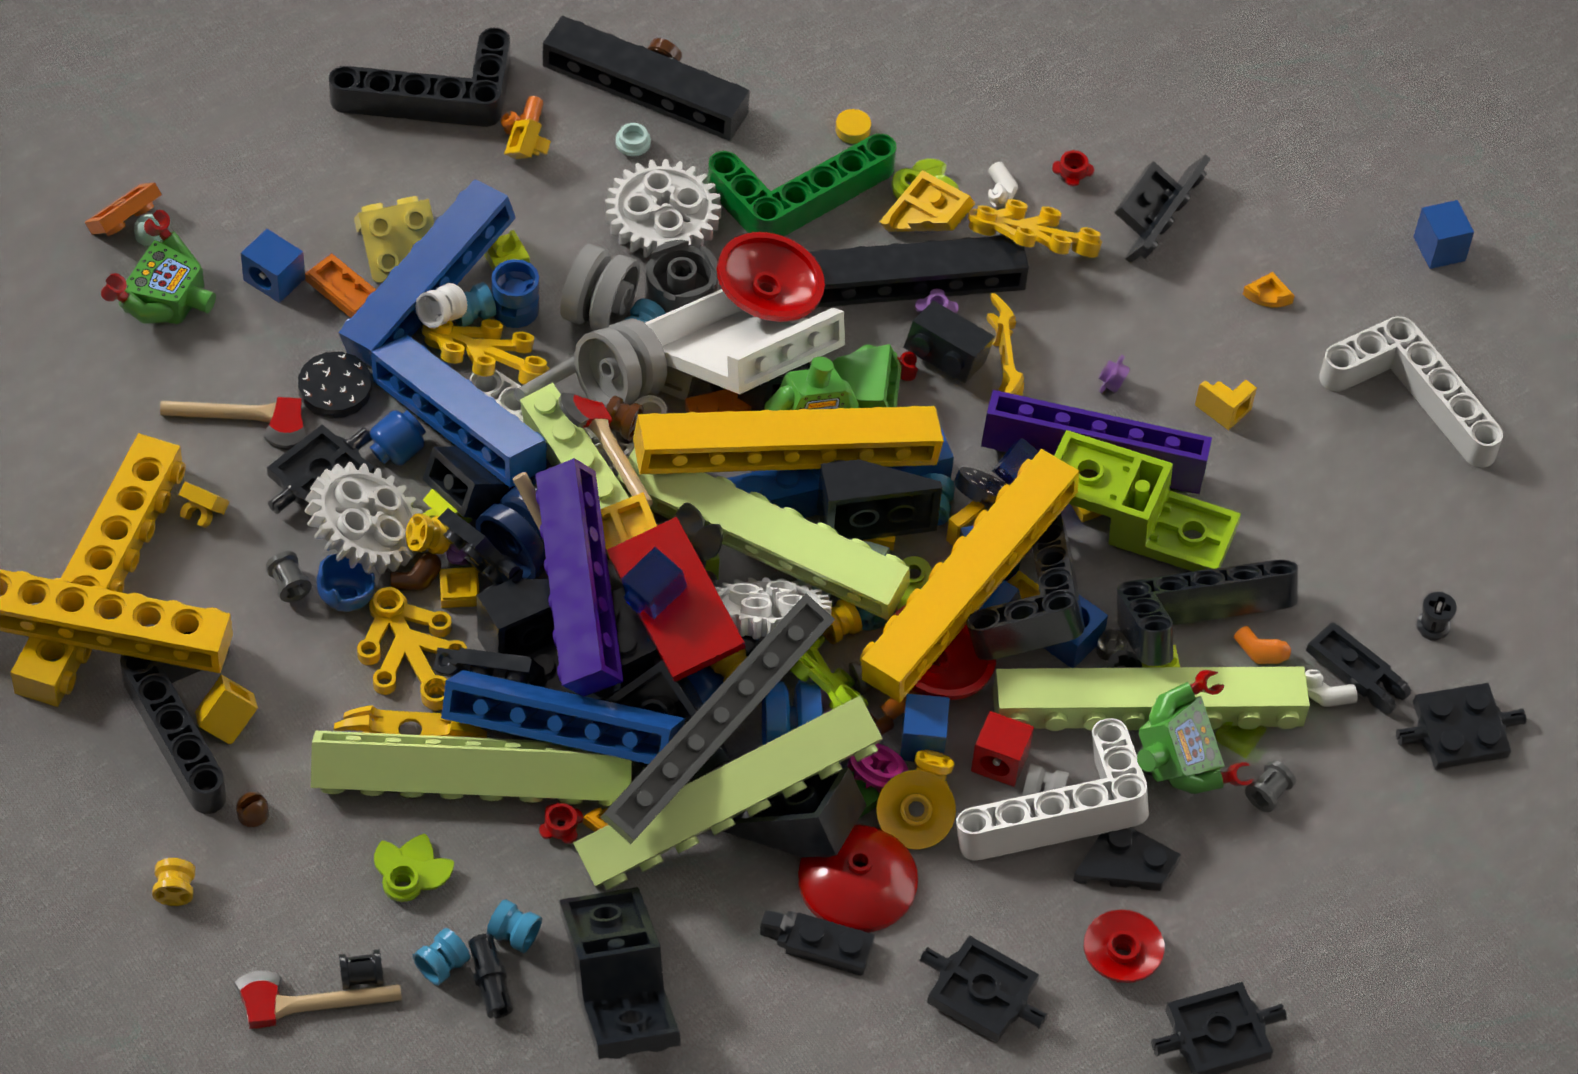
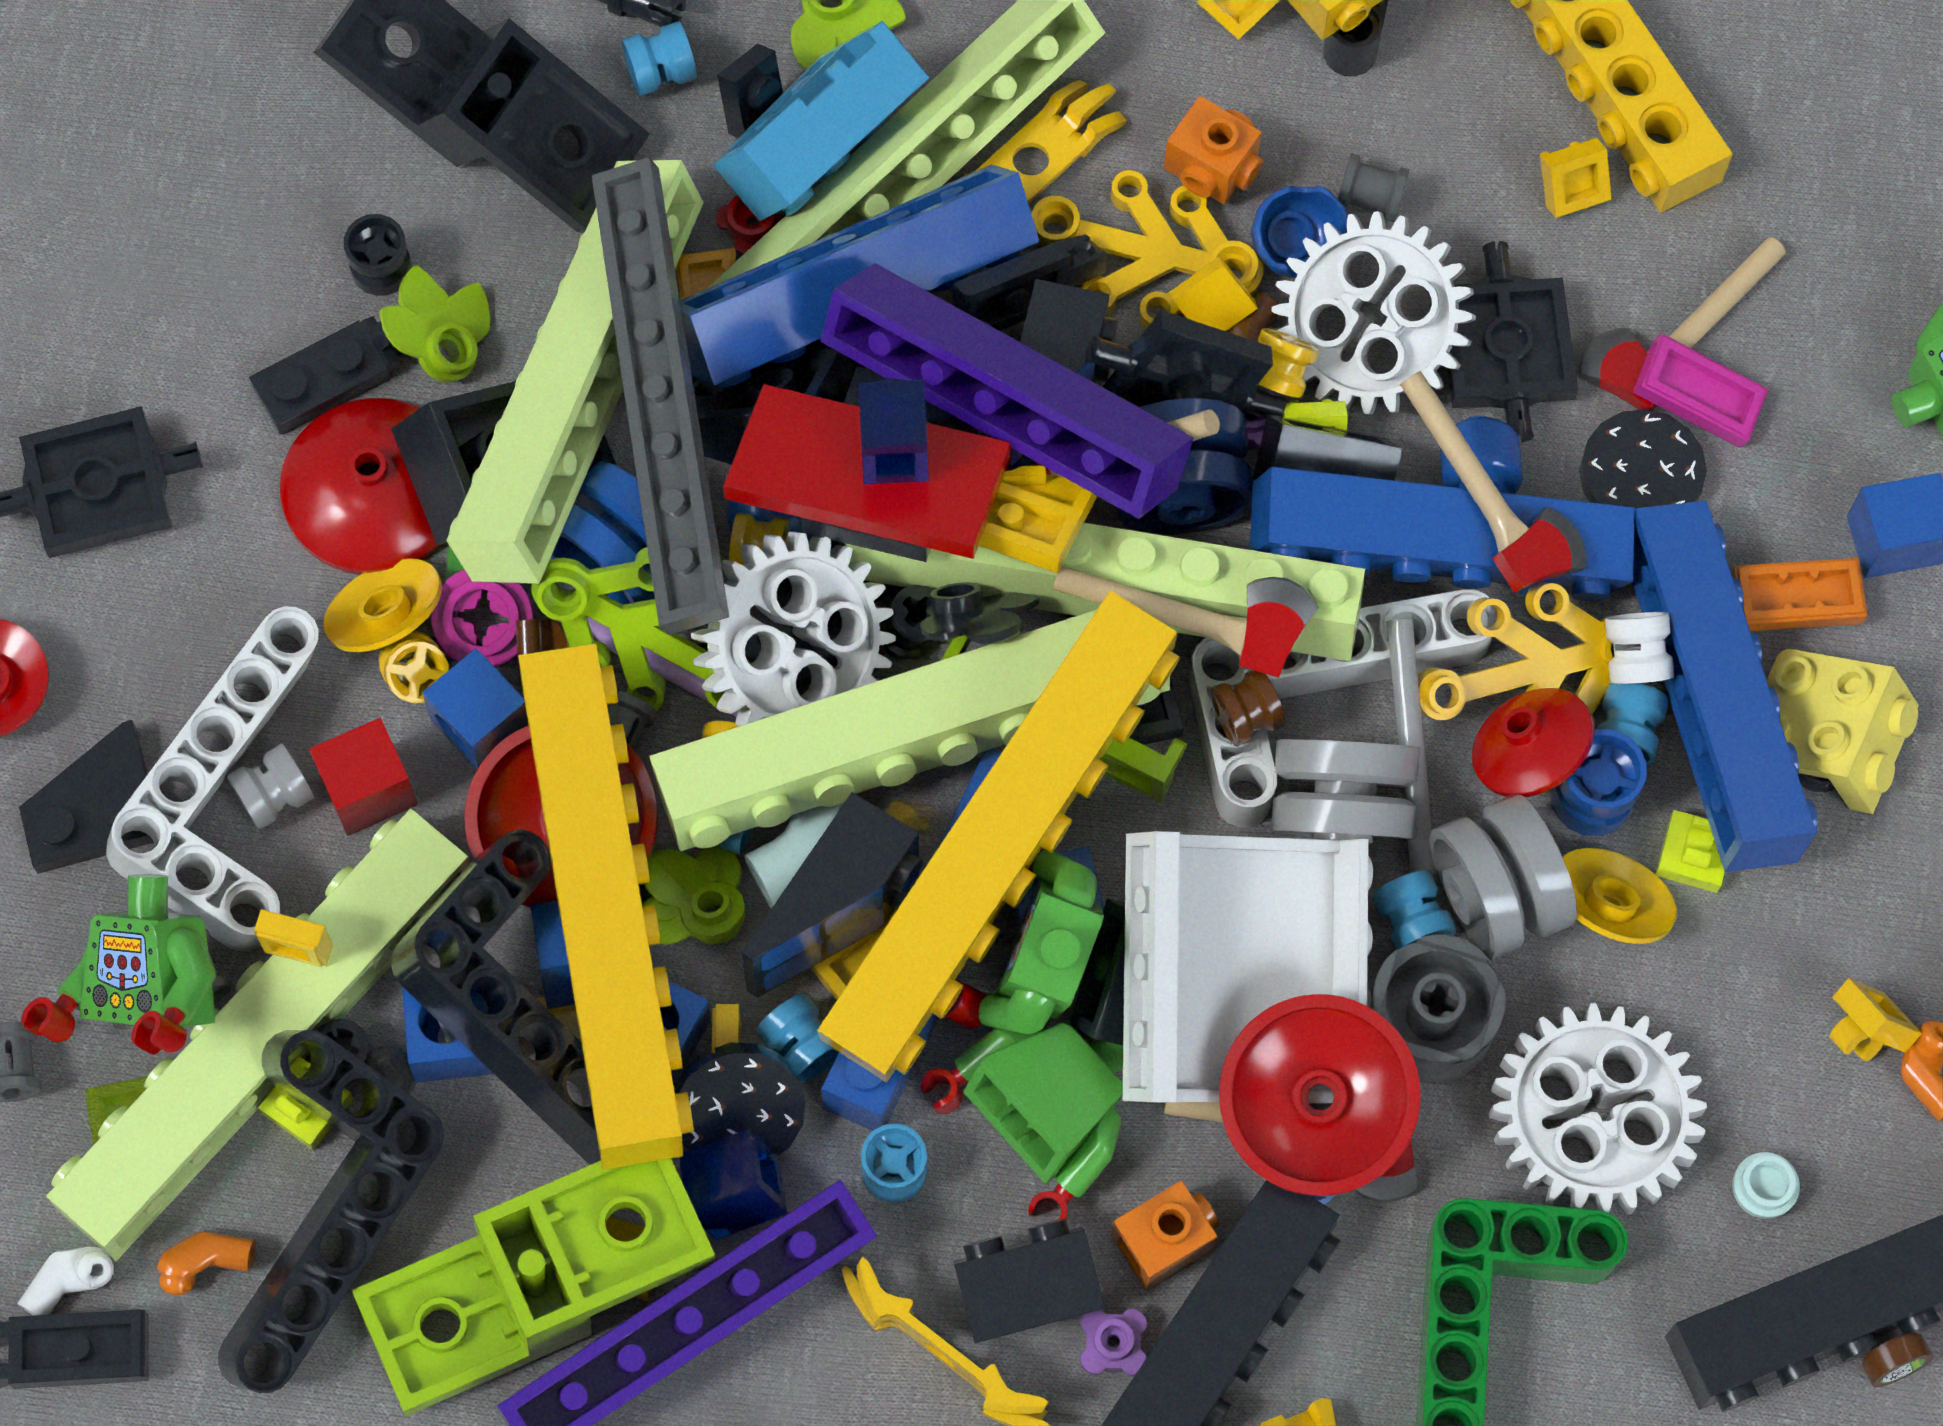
camera: 135 degrees right, 15 degrees up
none -> yellow tile [254,909,333,967]
none -> black wheel [344,214,412,296]
none -> lime plate [379,265,491,383]
none -> dark azure wedge [712,20,929,221]
none -> black bracket [717,43,783,138]
none -> dark azure wheel [861,1123,927,1204]
none -> orange brick [1111,1180,1219,1291]
none -> orange brick [1164,96,1264,205]
none -> yellow tile [1170,256,1258,331]
none -> piece [1400,371,1587,593]
none -> red dish [1472,688,1595,797]
none -> yellow dish [1562,848,1677,944]
none -> dark pink tile [1633,334,1768,448]

